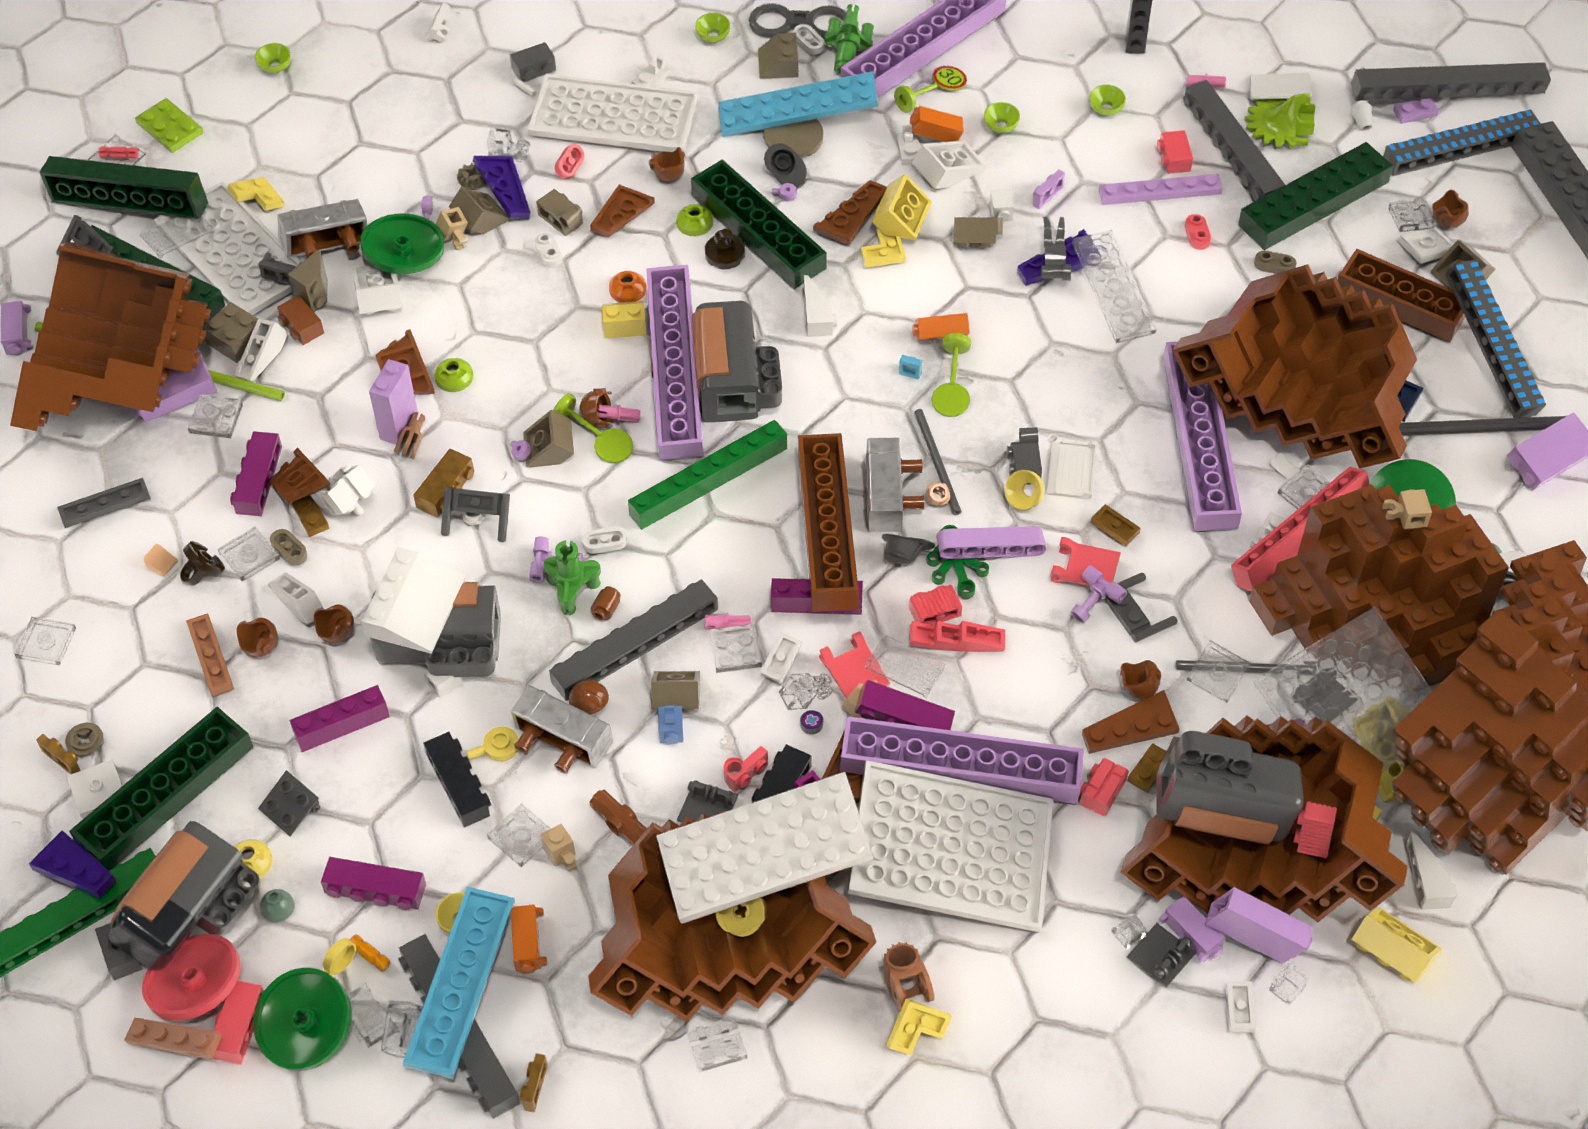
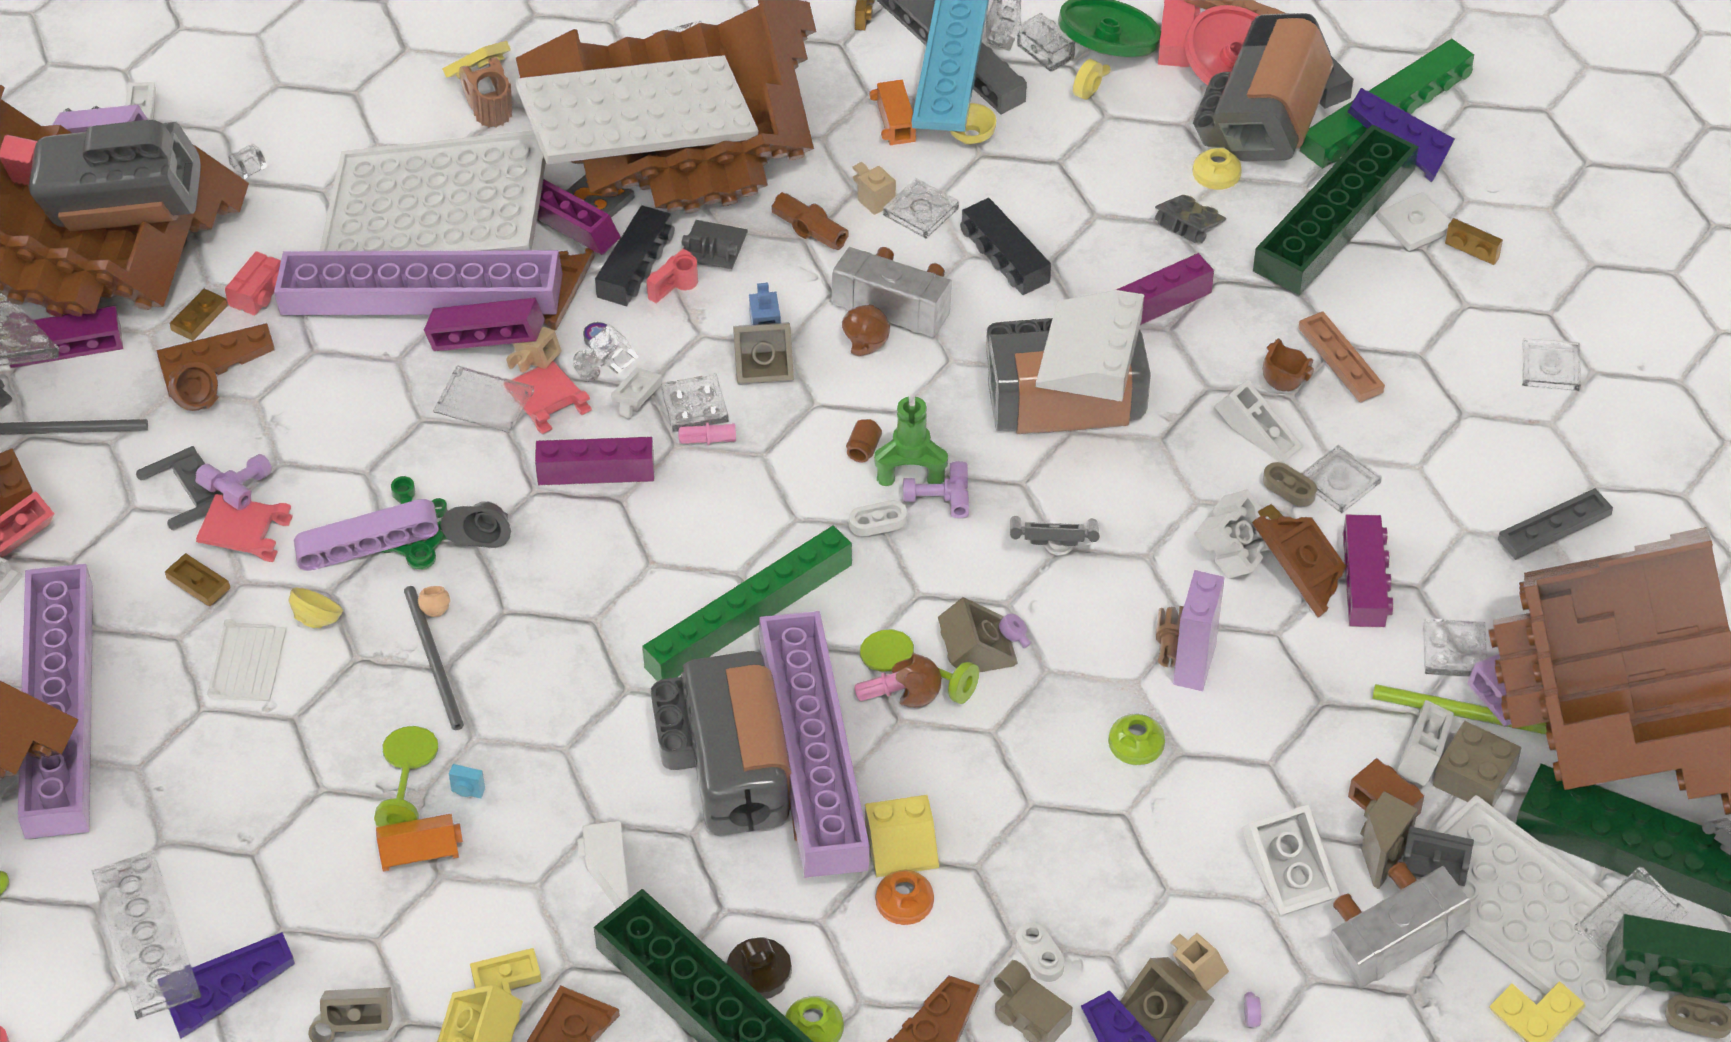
camera: 175 degrees right, 5 degrees down
dark tan gear [65,723,104,758] -> none
light nougat slope [143,543,178,577] -> none
dark brown tile [180,541,225,585] -> none
sand green brick [260,889,295,922] -> none
dark orange cap [313,604,354,644] -> none
magenta brick [321,856,426,910] -> none
light orange axle [350,934,391,972] -> none
green dish [361,213,444,274] -> none
dark orange wing [375,329,435,394] -> none
pearl gold brick [413,448,474,518] -> none
light yellow piece [466,726,518,762] -> none
dark grey brick [549,579,718,701] -> none
dark orange brick [798,433,859,612] -> none
flat silver piece [865,437,924,532] -> none
coral brick [909,584,962,625] -> none
coral slope [909,621,1005,652] -> none
dark grey hinge [1007,427,1042,485] -> none
dark grey flag [1041,217,1071,281] -> none
dark grey hinge [1127,923,1197,988] -> none
clear plate [1187,640,1251,703] -> none

